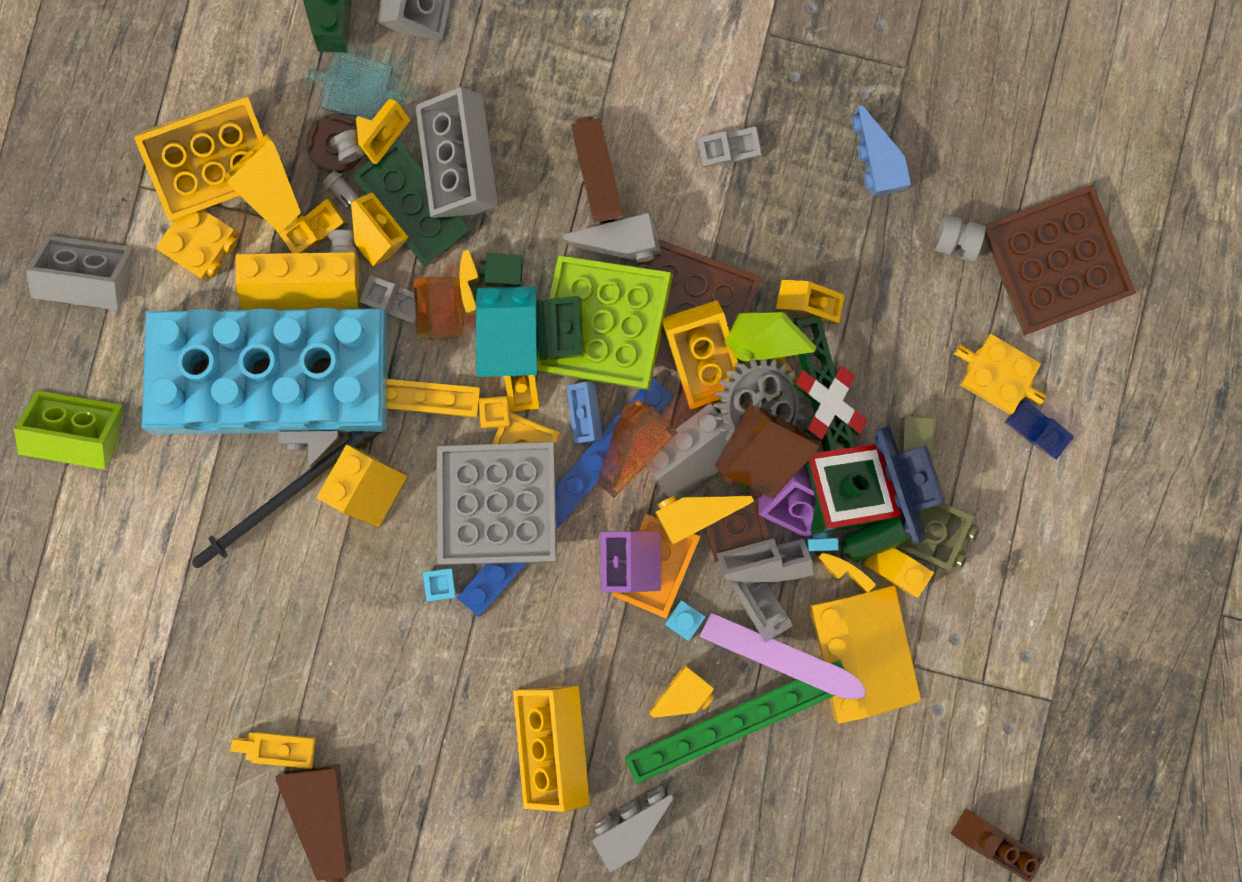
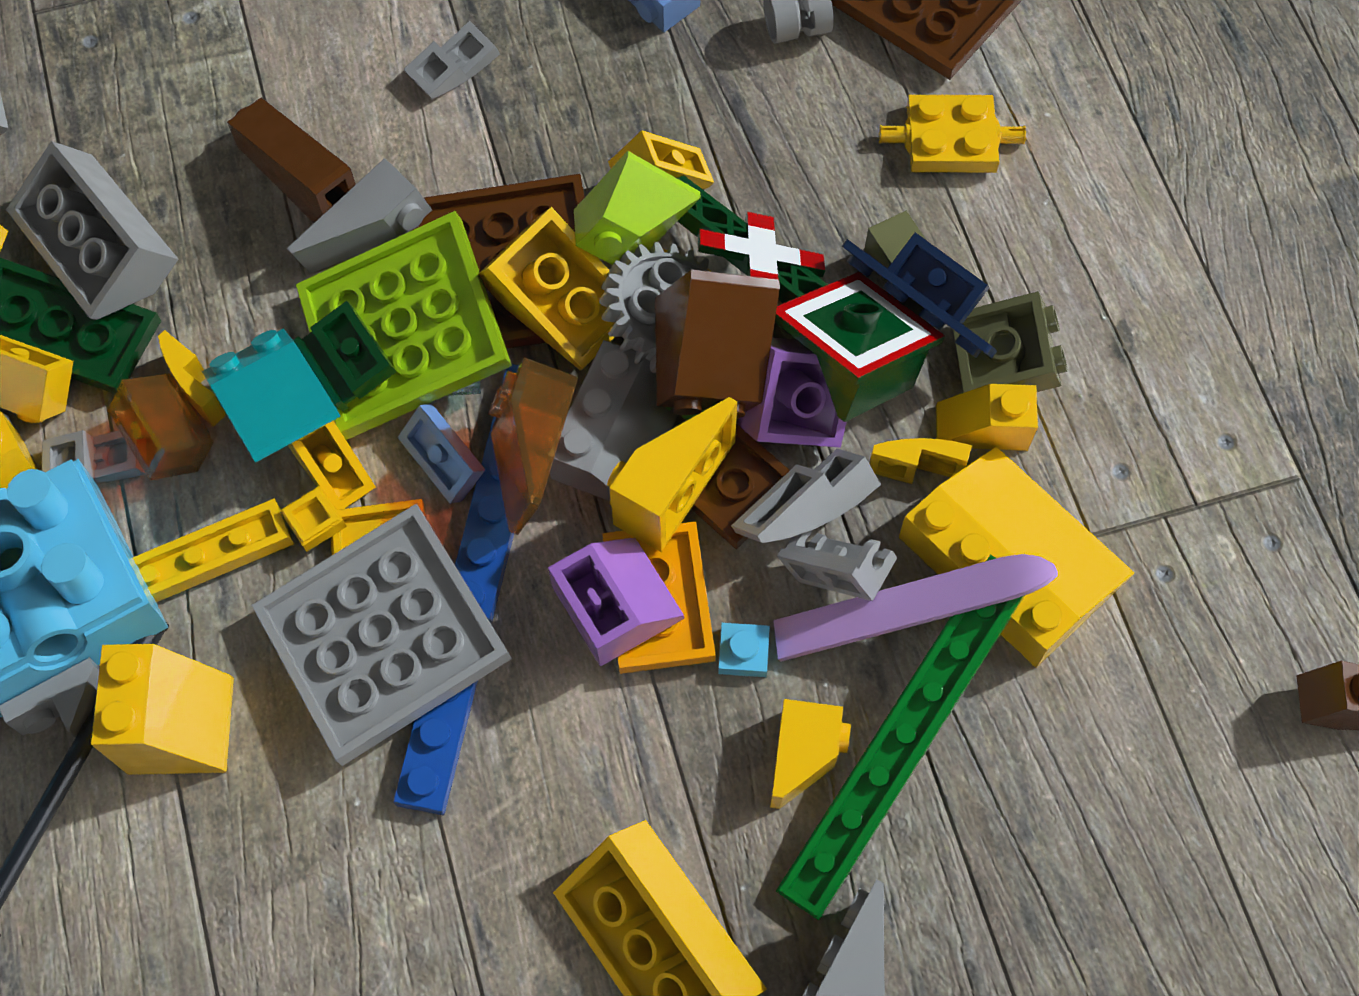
camera: 30 degrees left, 20 degrees down
medium azure plate [423,568,457,602] -> none
dark green brick [480,253,523,287] -> none
medium azure plate [805,533,839,551] -> none
dark green brick [842,513,912,563] -> none
clear blue slope [1005,399,1074,460] -> none

